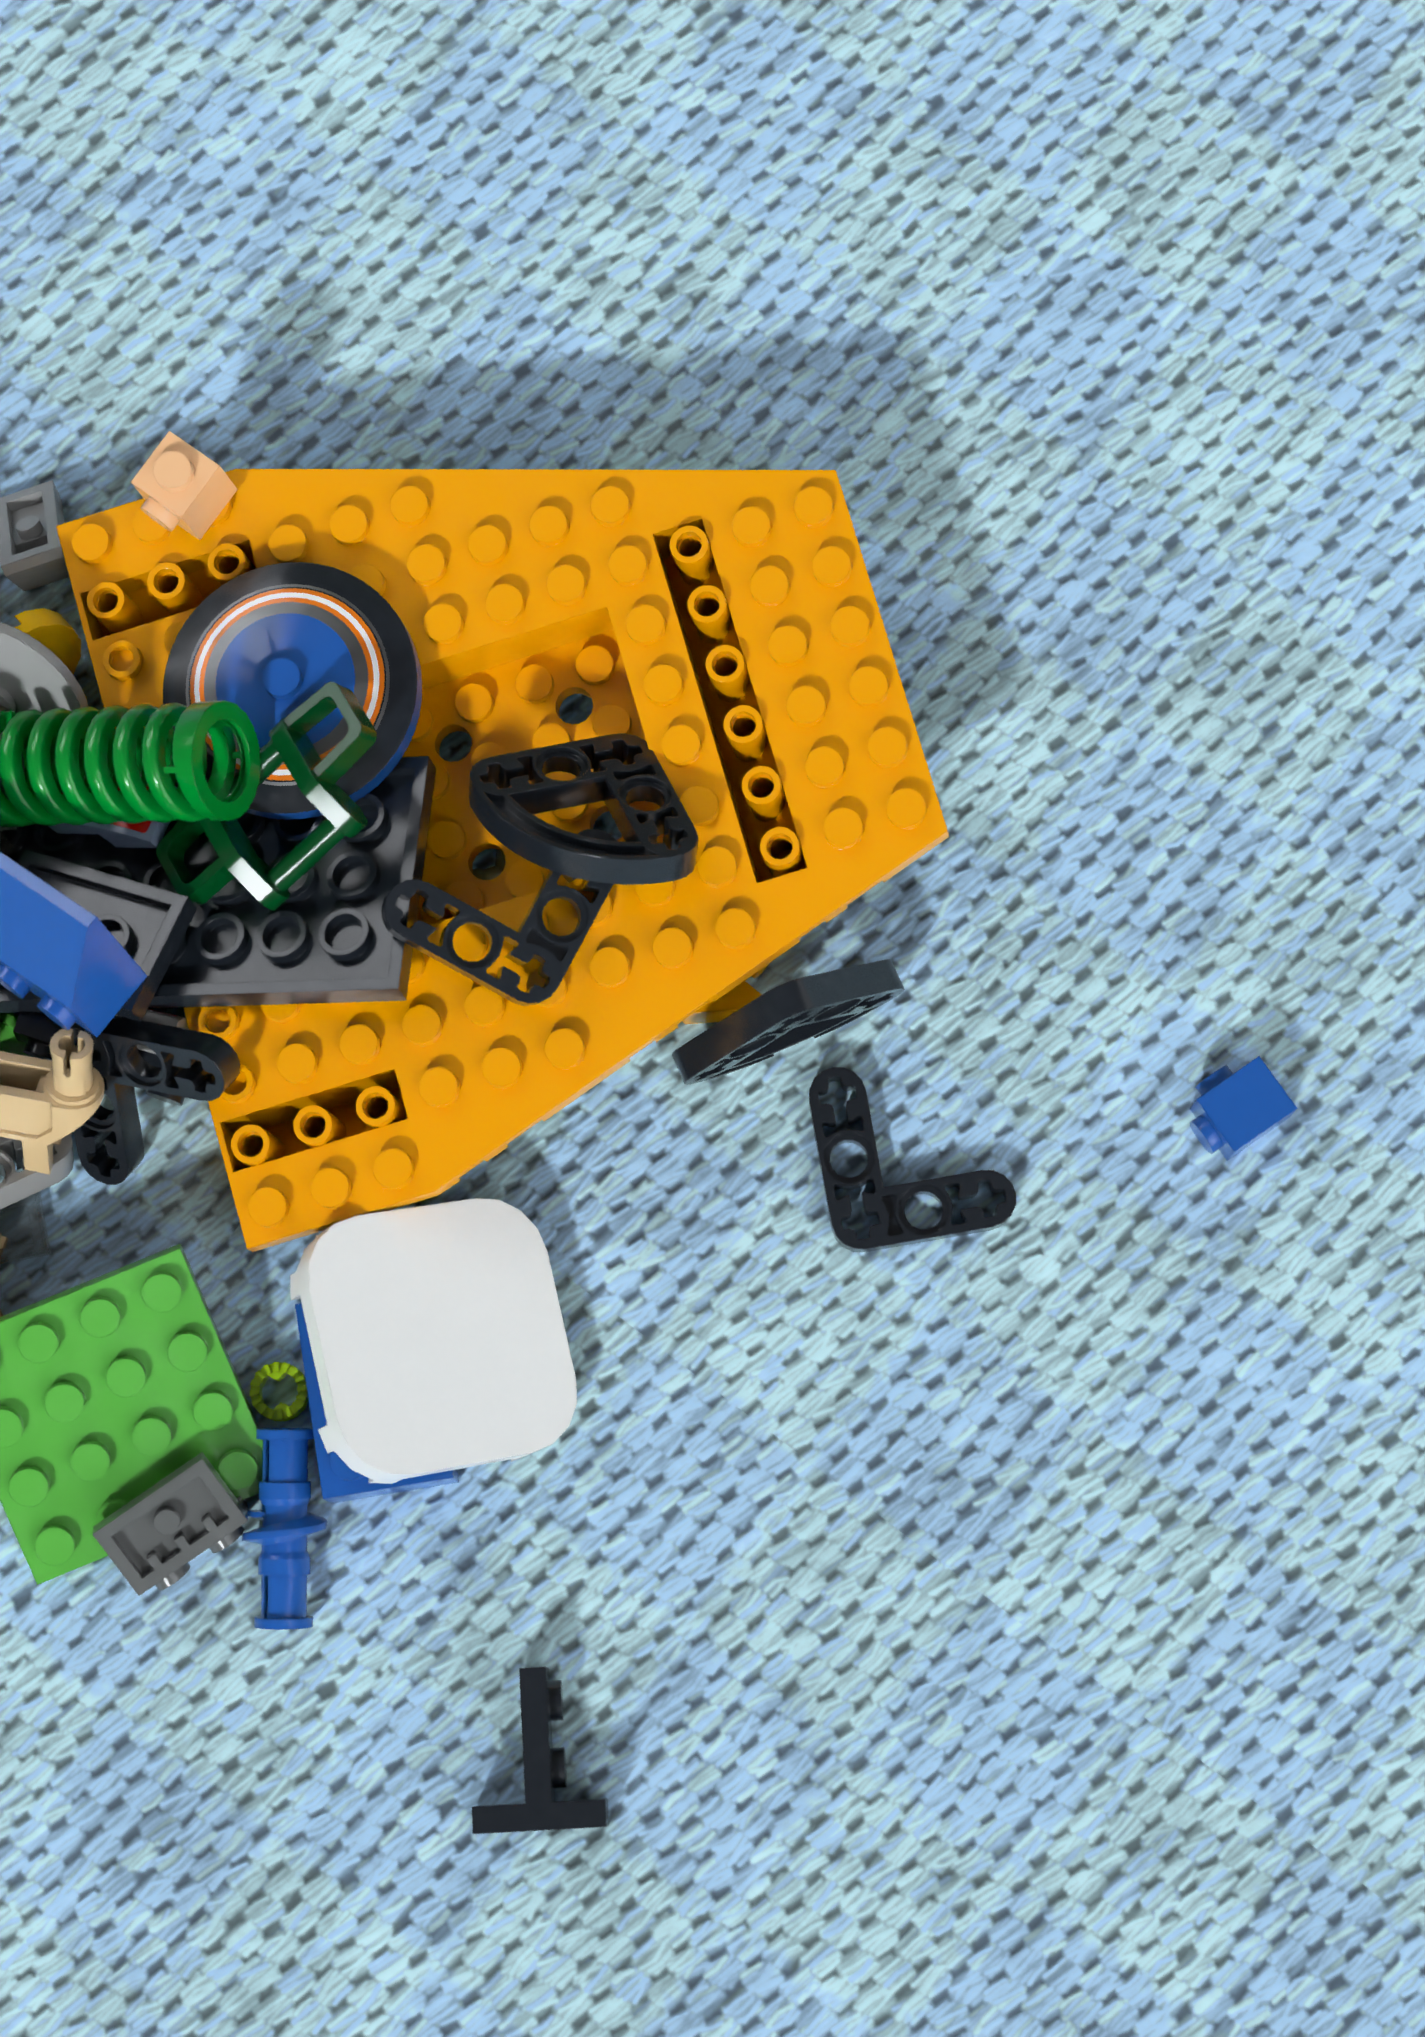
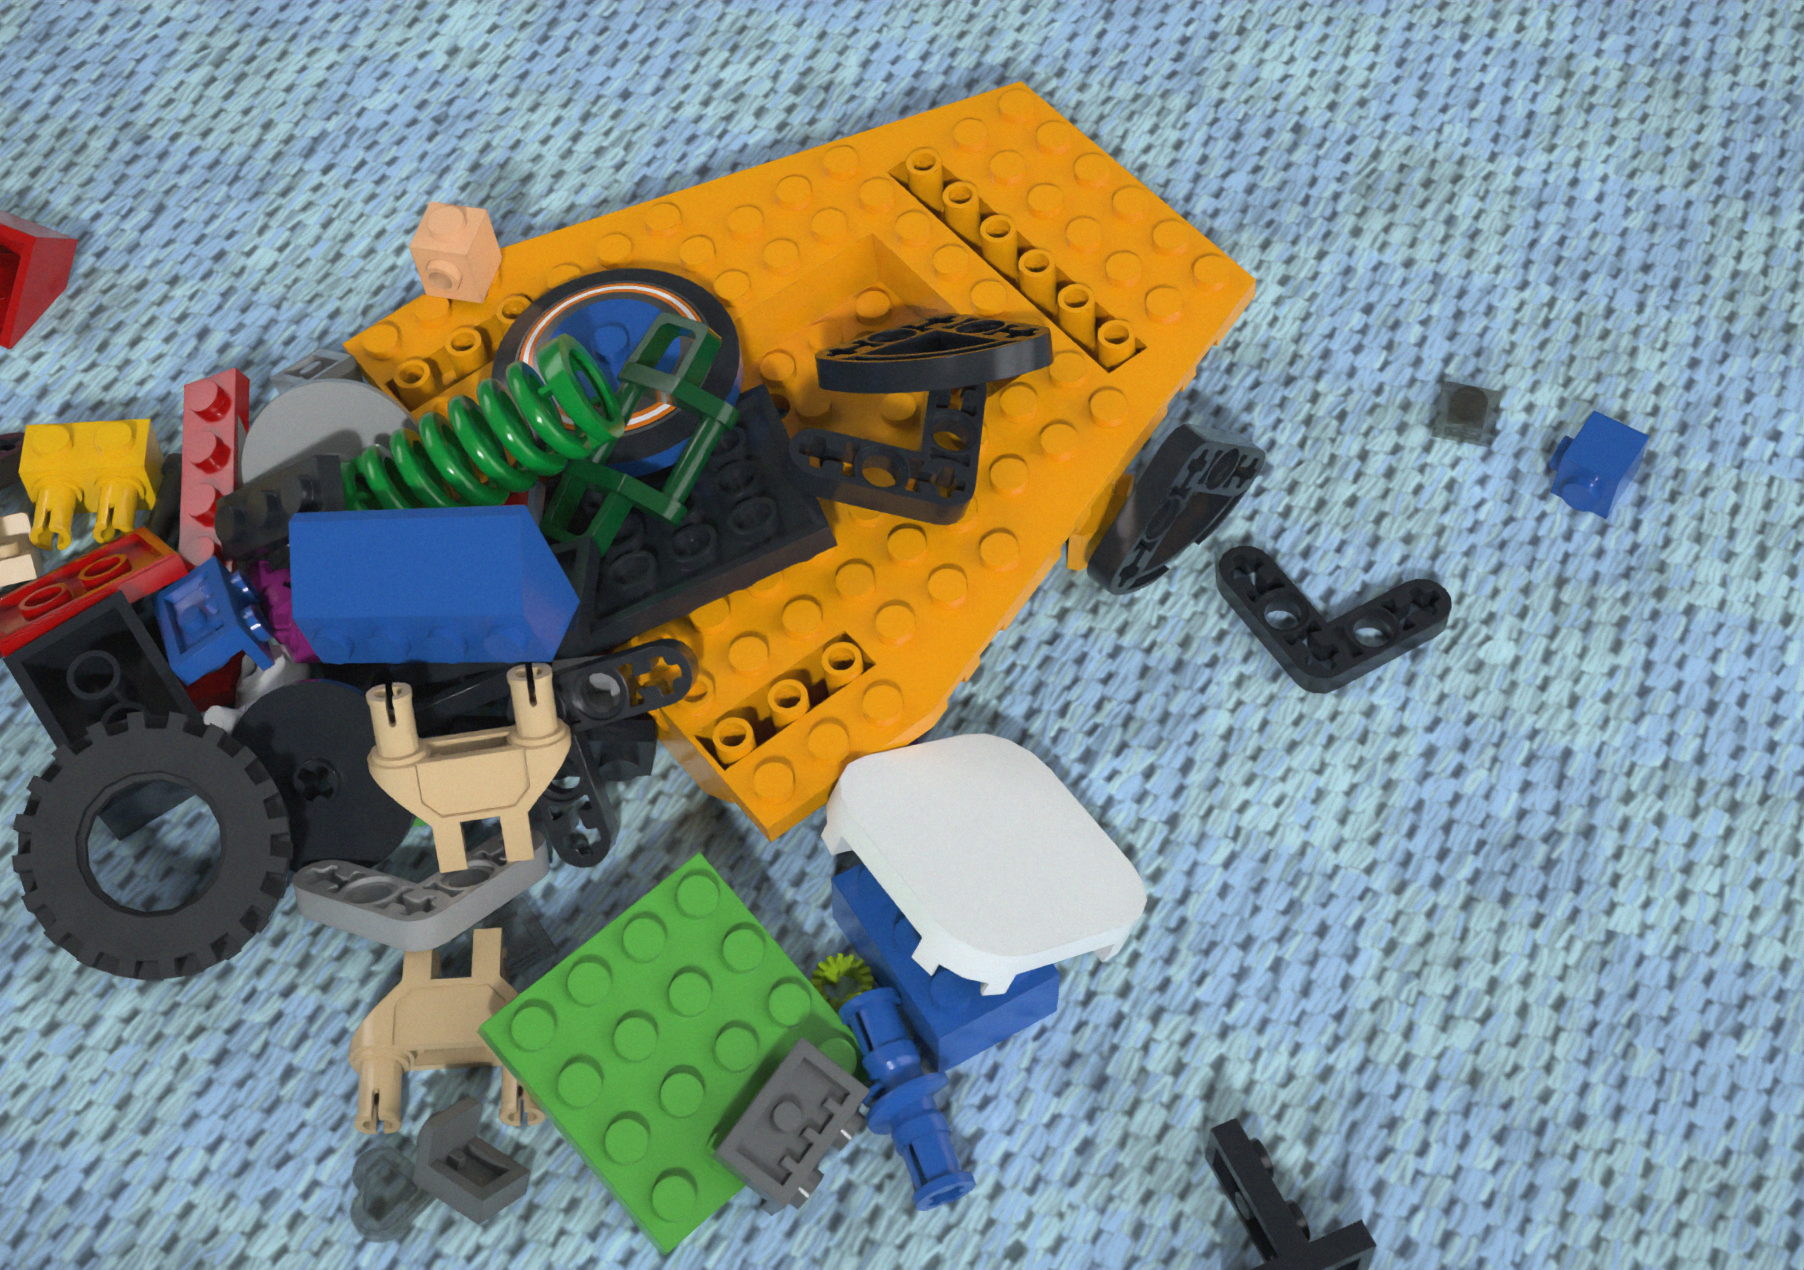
camera: 25 degrees left, 25 degrees down
none -> clear smoke plate [1431,380,1502,448]

